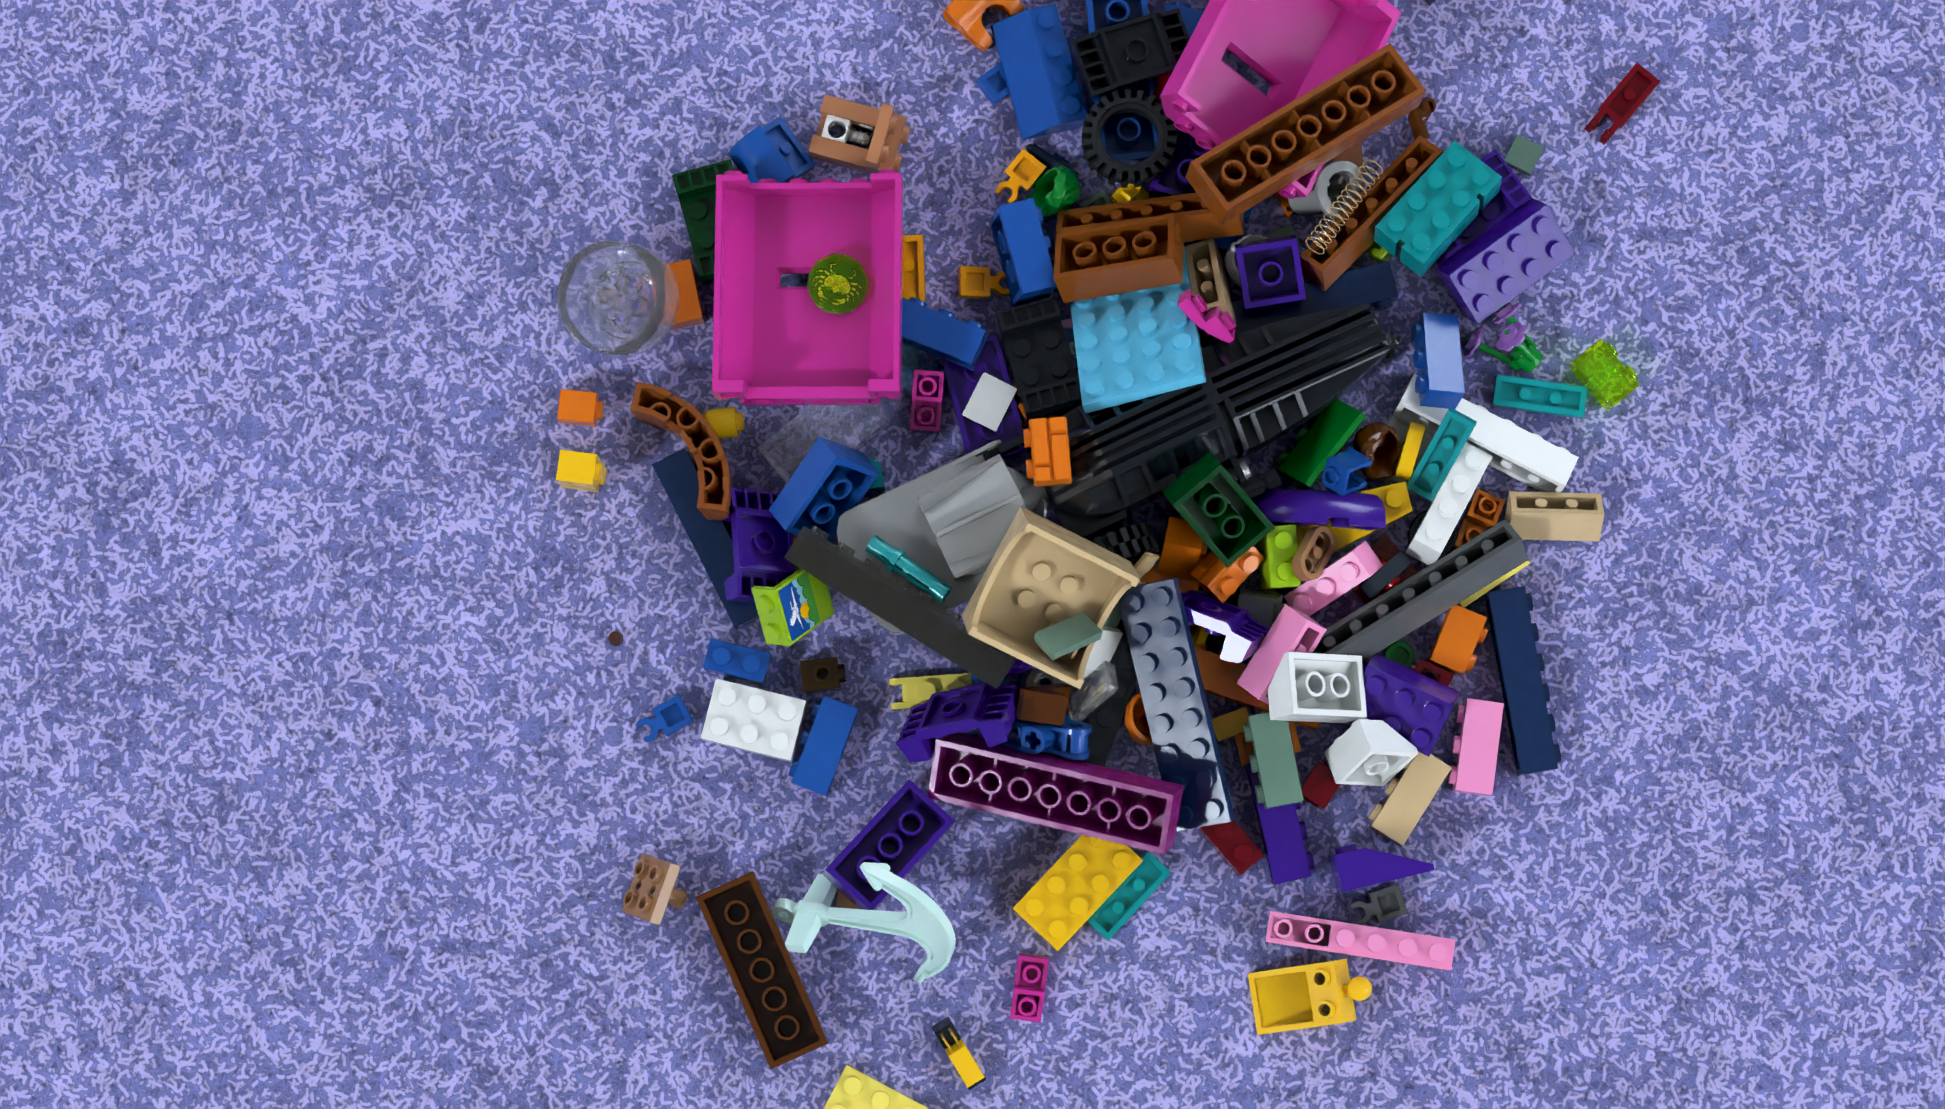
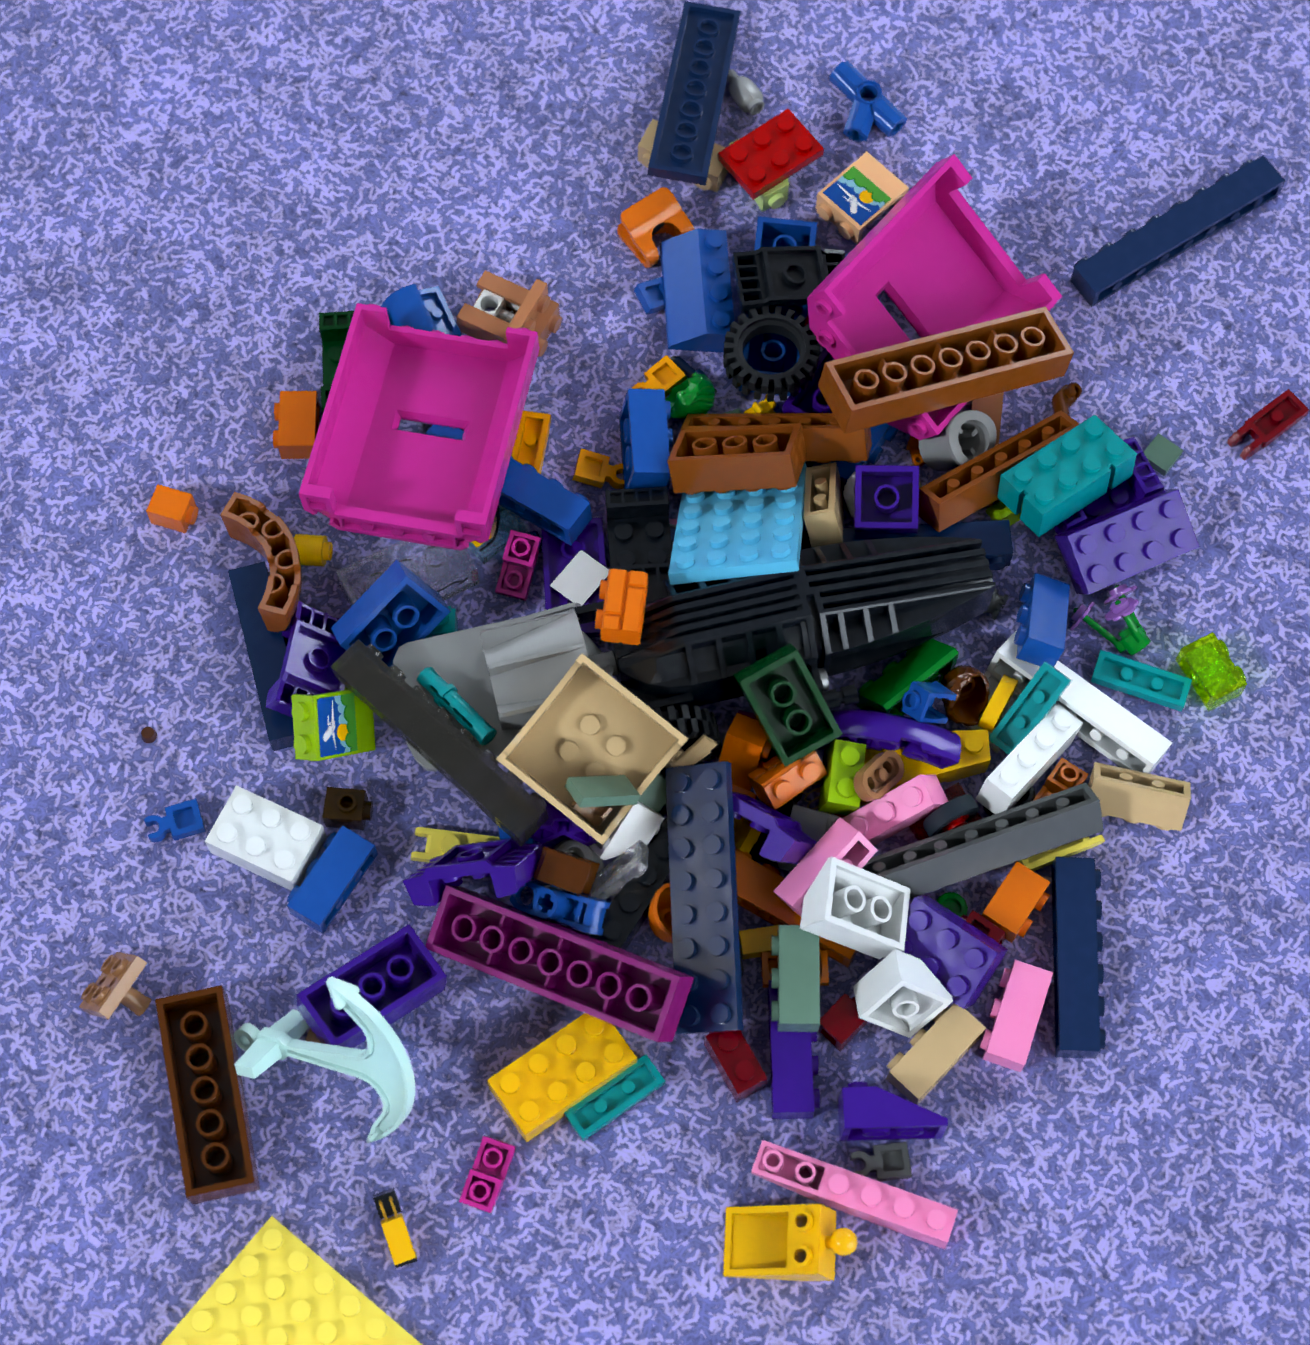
camera: 10 degrees right, 15 degrees down
yellow brick [556,450,607,492] -> none
clear wheel [557,240,679,356] -> none
blue brick [703,638,772,686] -> none
clear neon green tile [807,253,869,315] -> none
dark pink slope [1177,289,1236,343] -> none
tan piece [1305,159,1383,254] -> none

